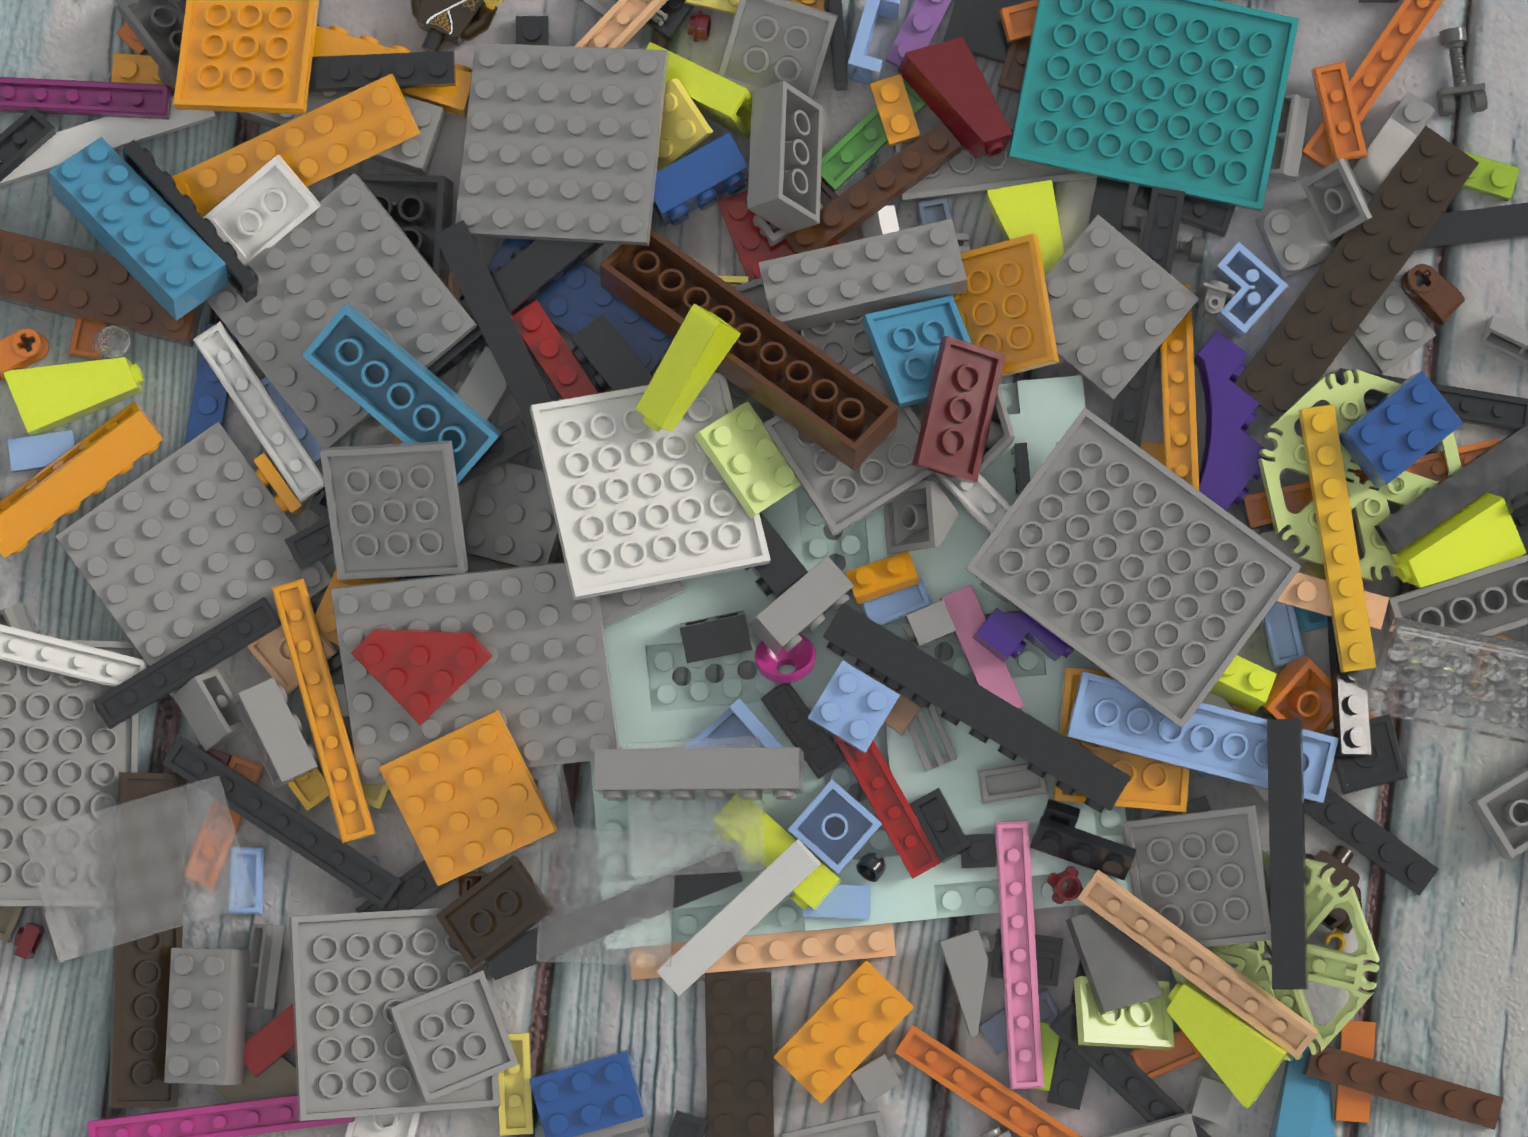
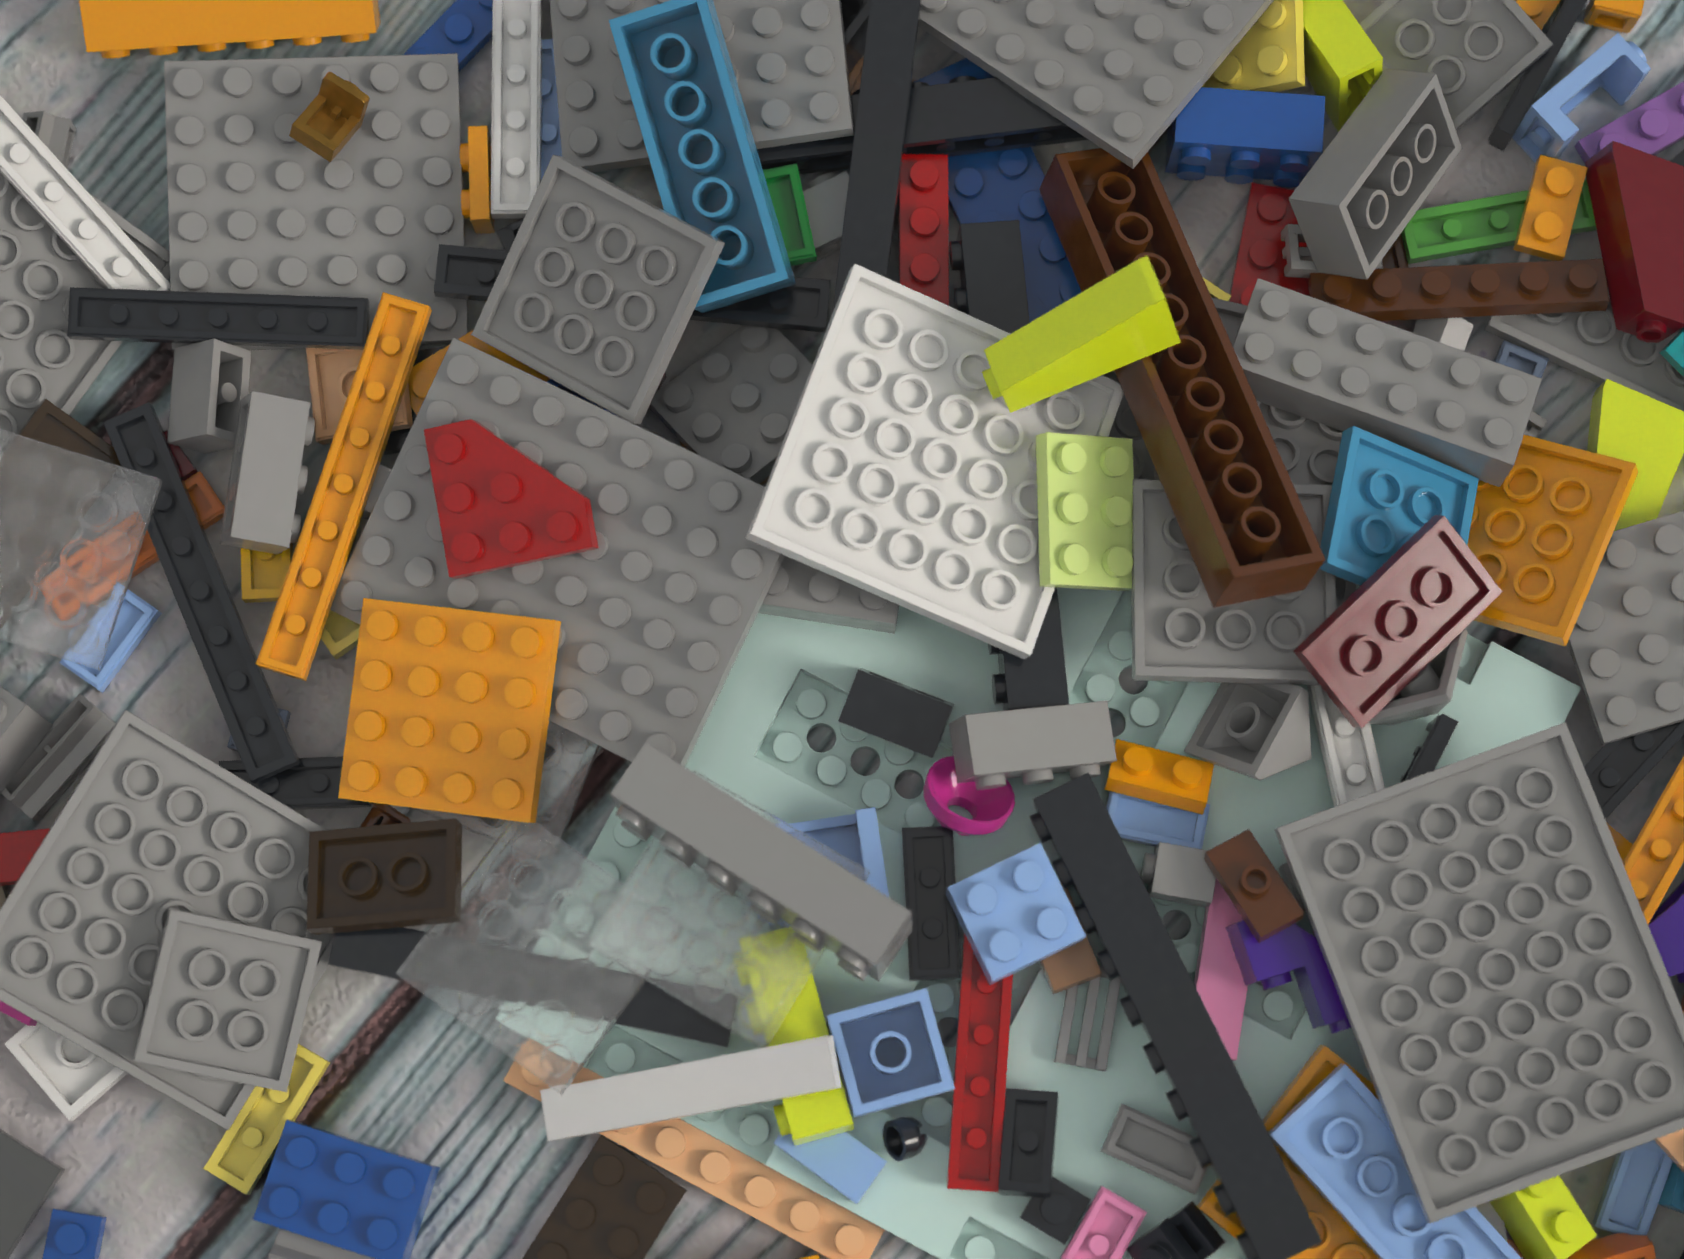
camera: 30 degrees right, 5 degrees down
none -> pearl gold bracket [289,72,370,162]
none -> green tile [763,164,817,266]
none -> reddish brown plate [1204,829,1305,943]

